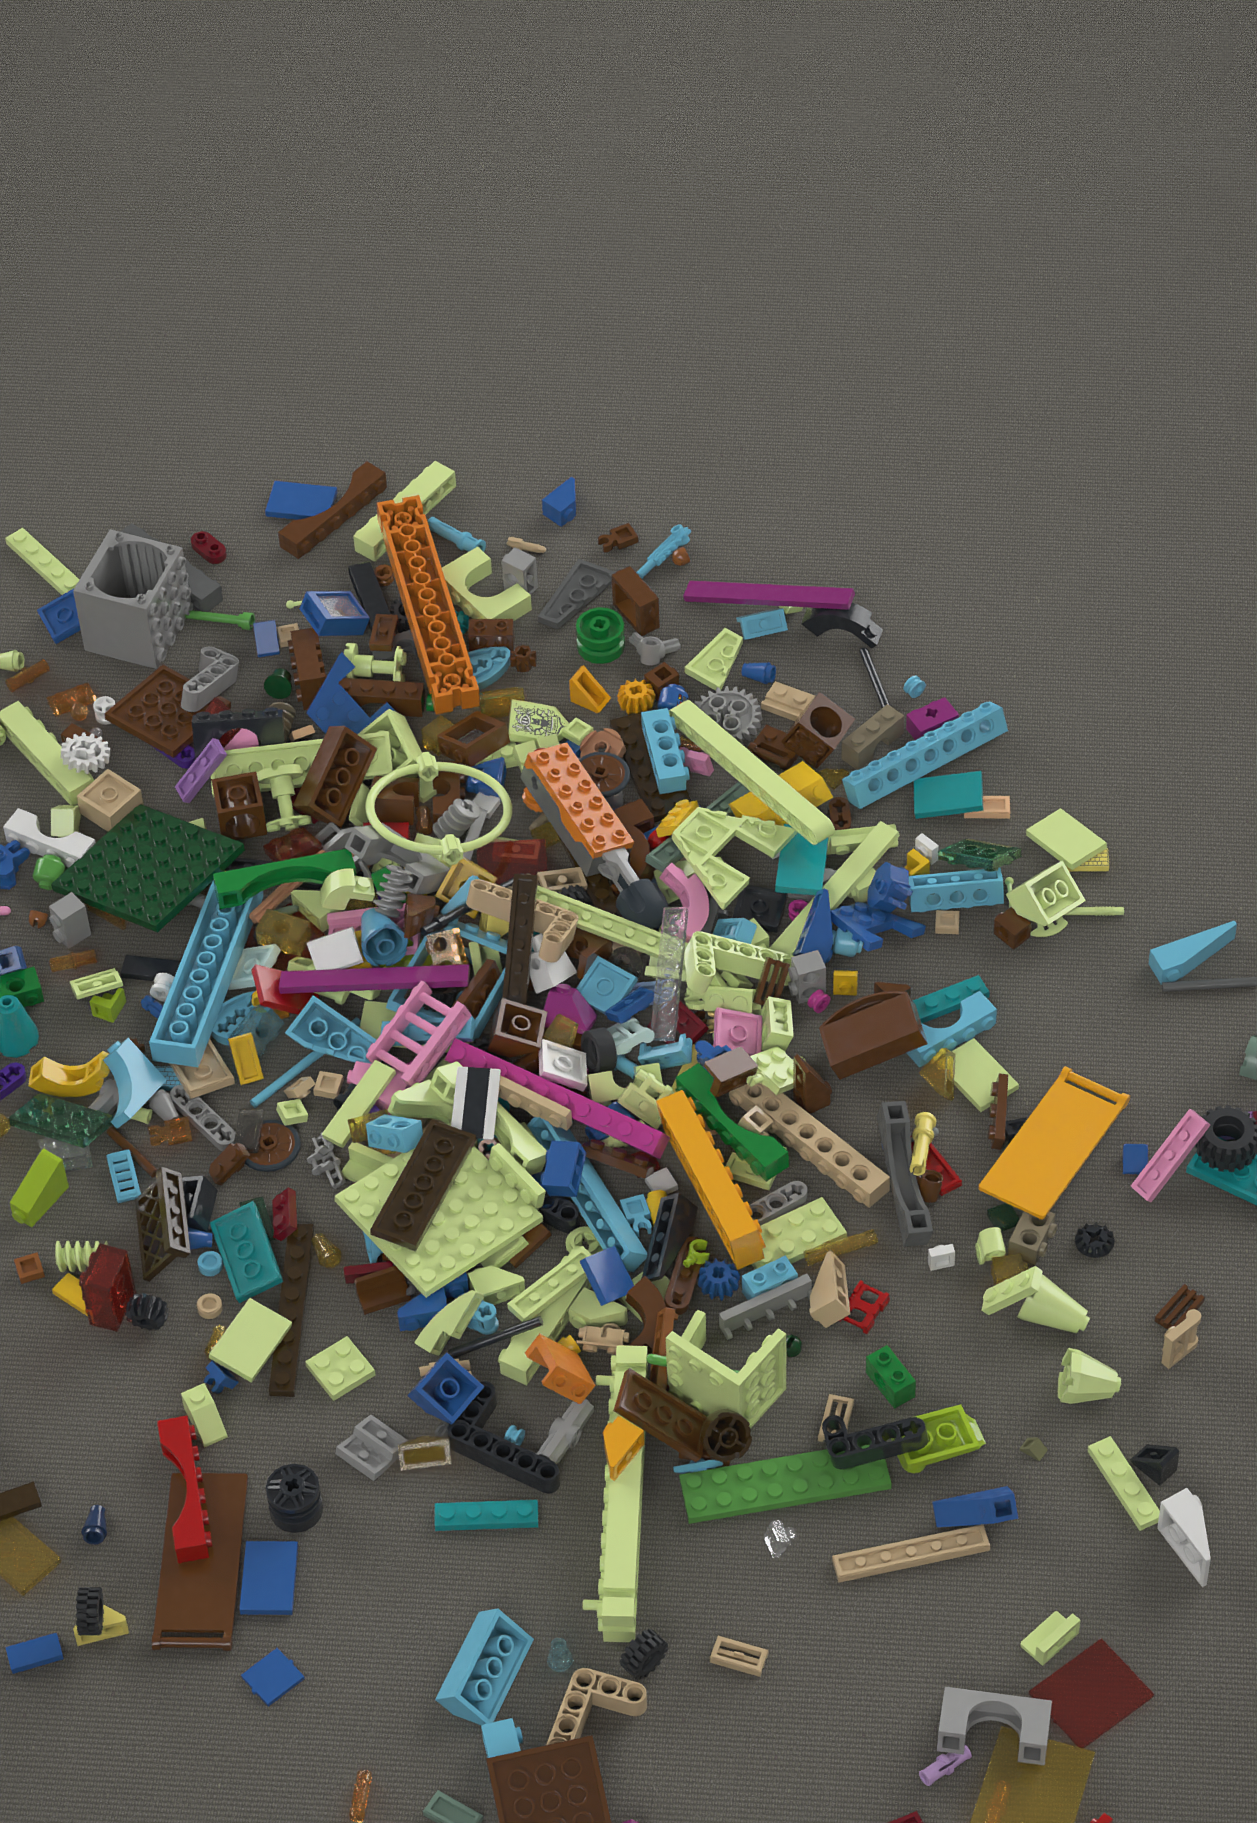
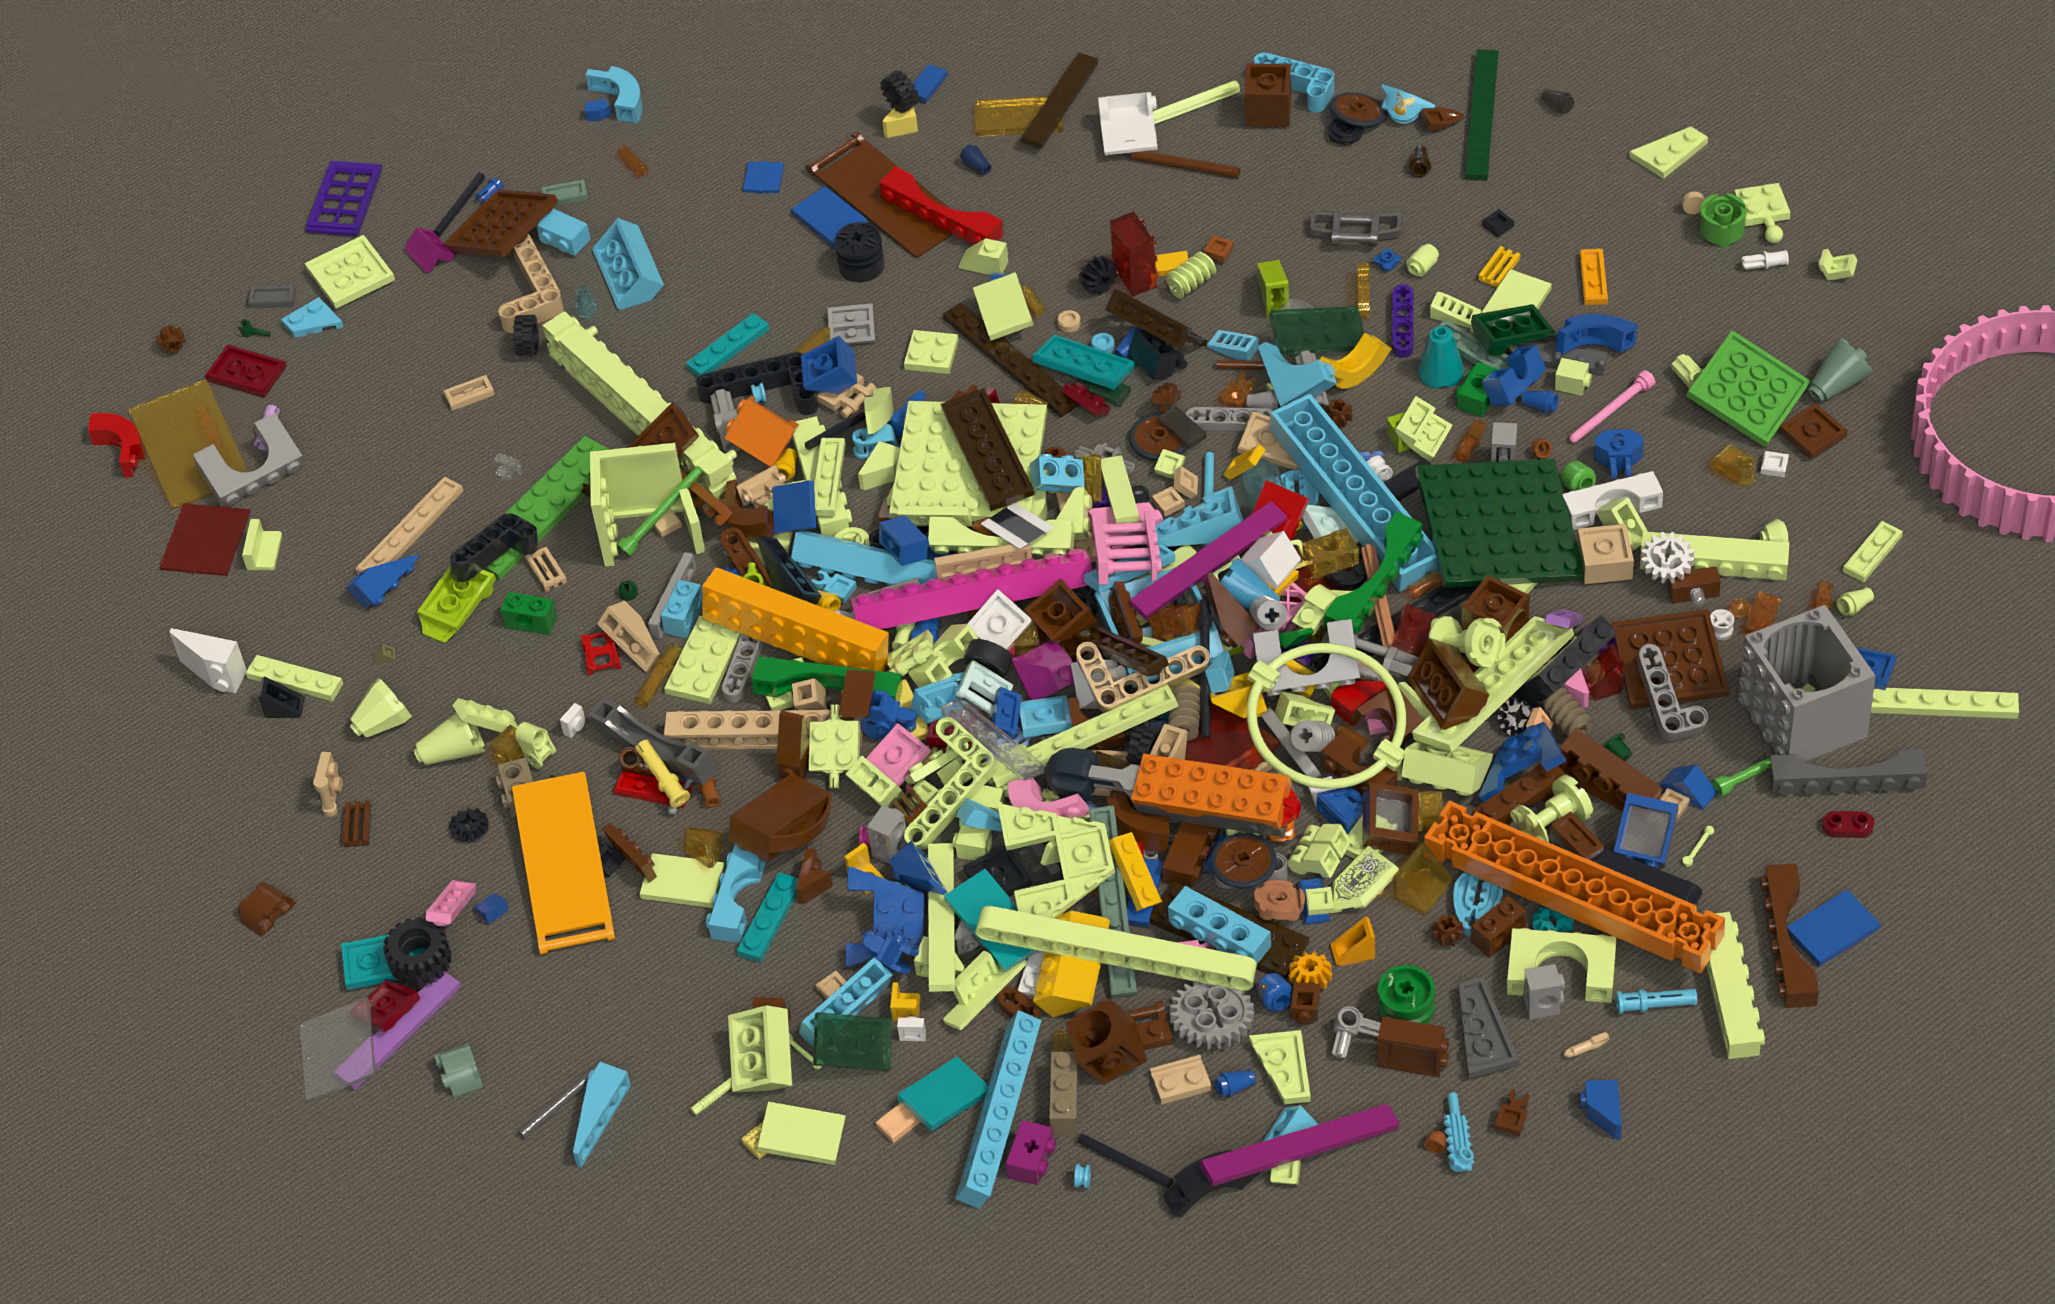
camera: 140 degrees right, 0 degrees up
light orange slope [603,1416,645,1481] -> none

